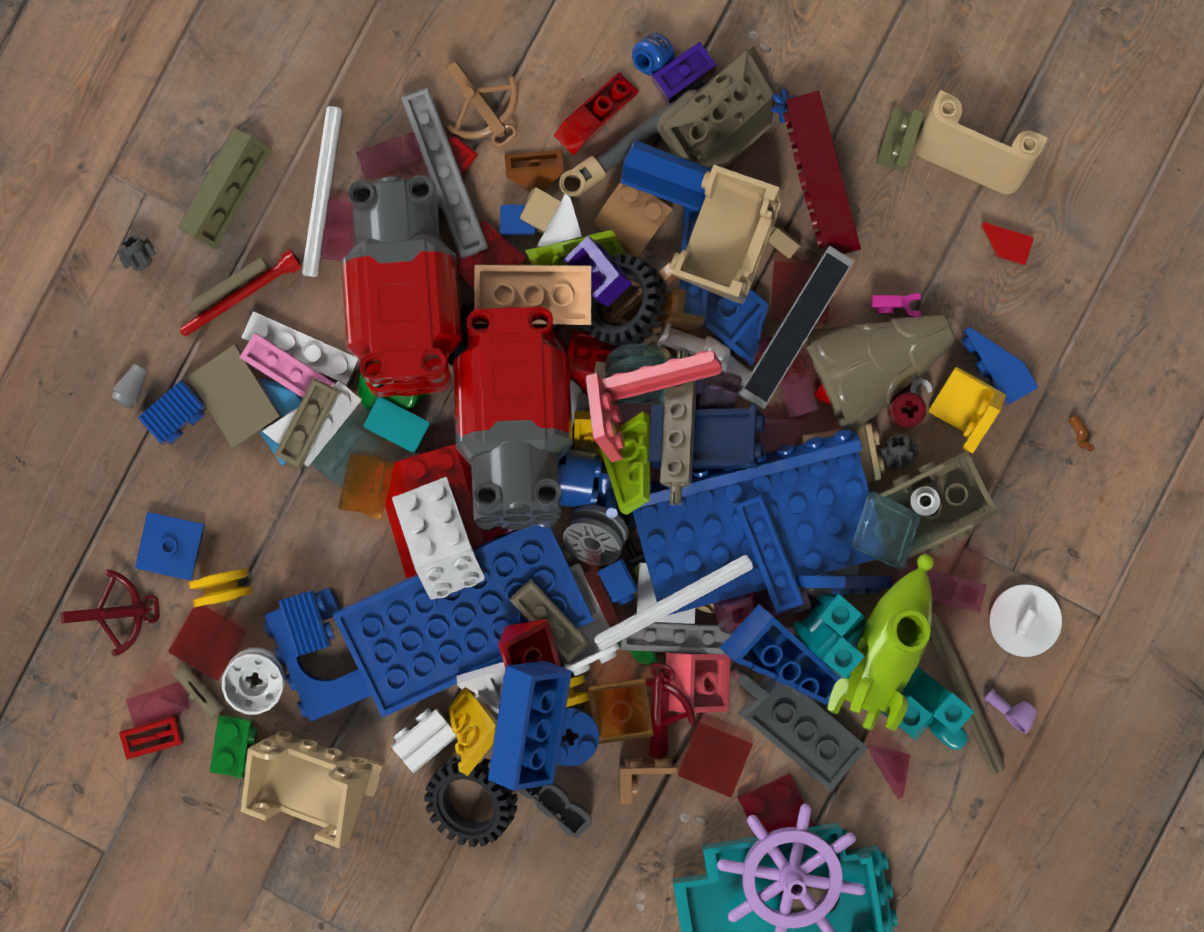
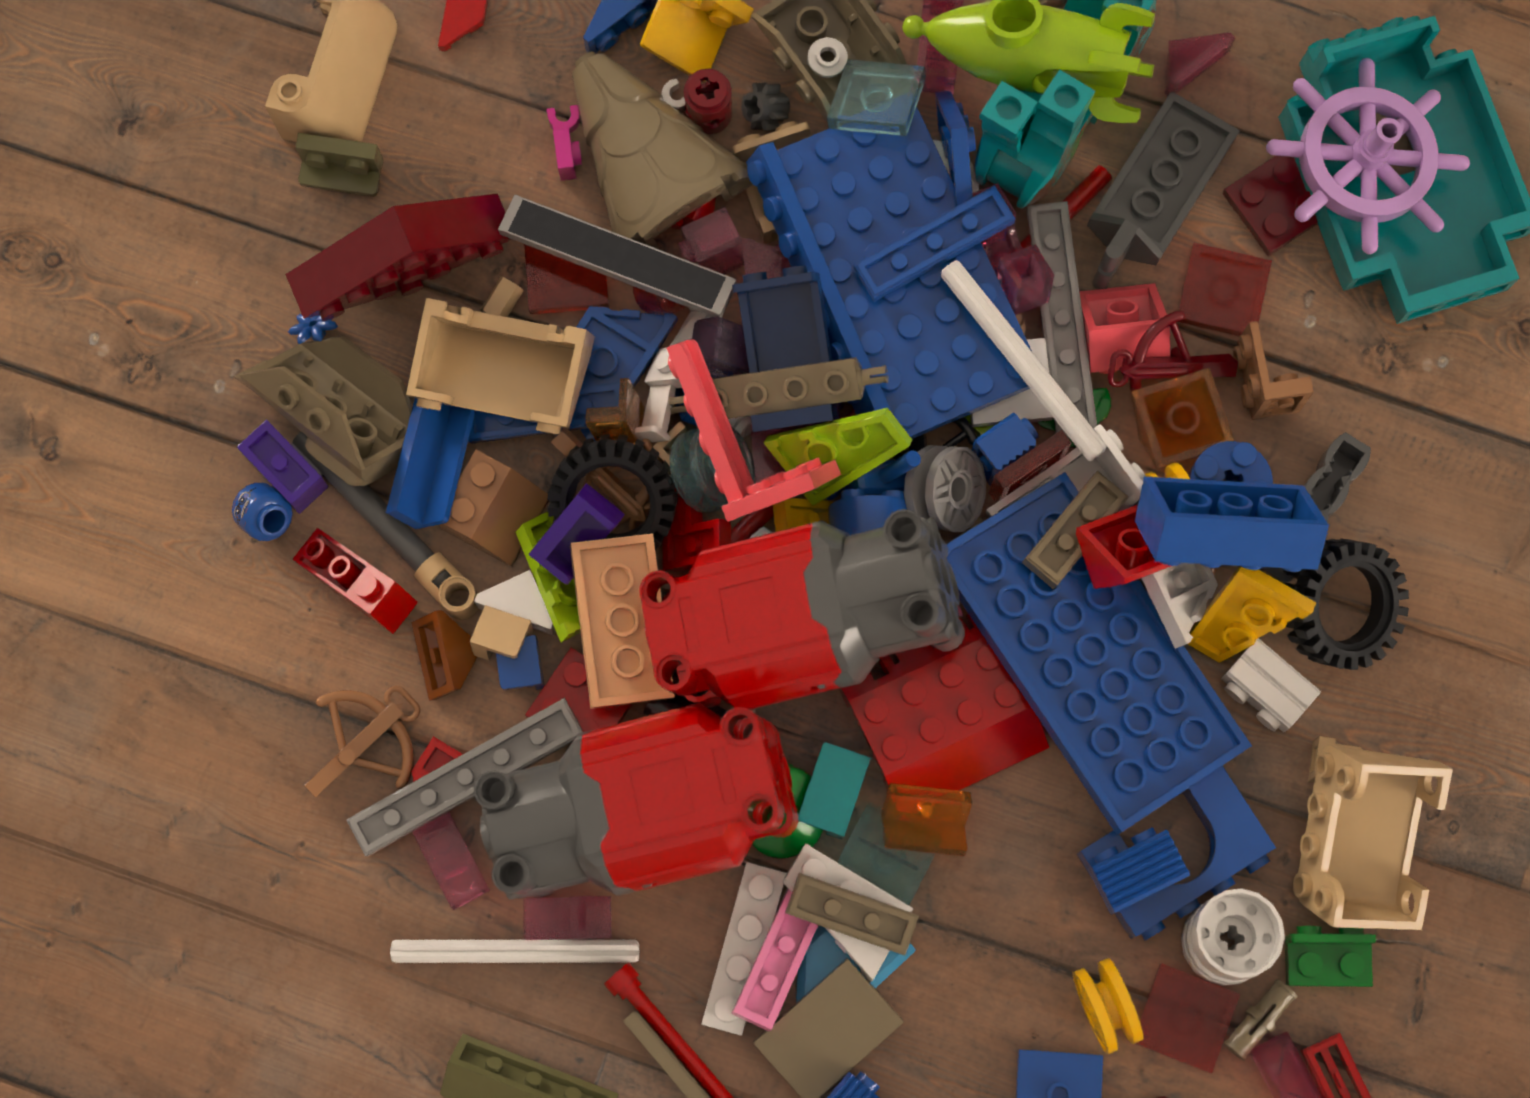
camera: 100 degrees left, 10 degrees down
white bracket [392,477,485,600] -> none
blue wedge [720,604,841,705] -> none

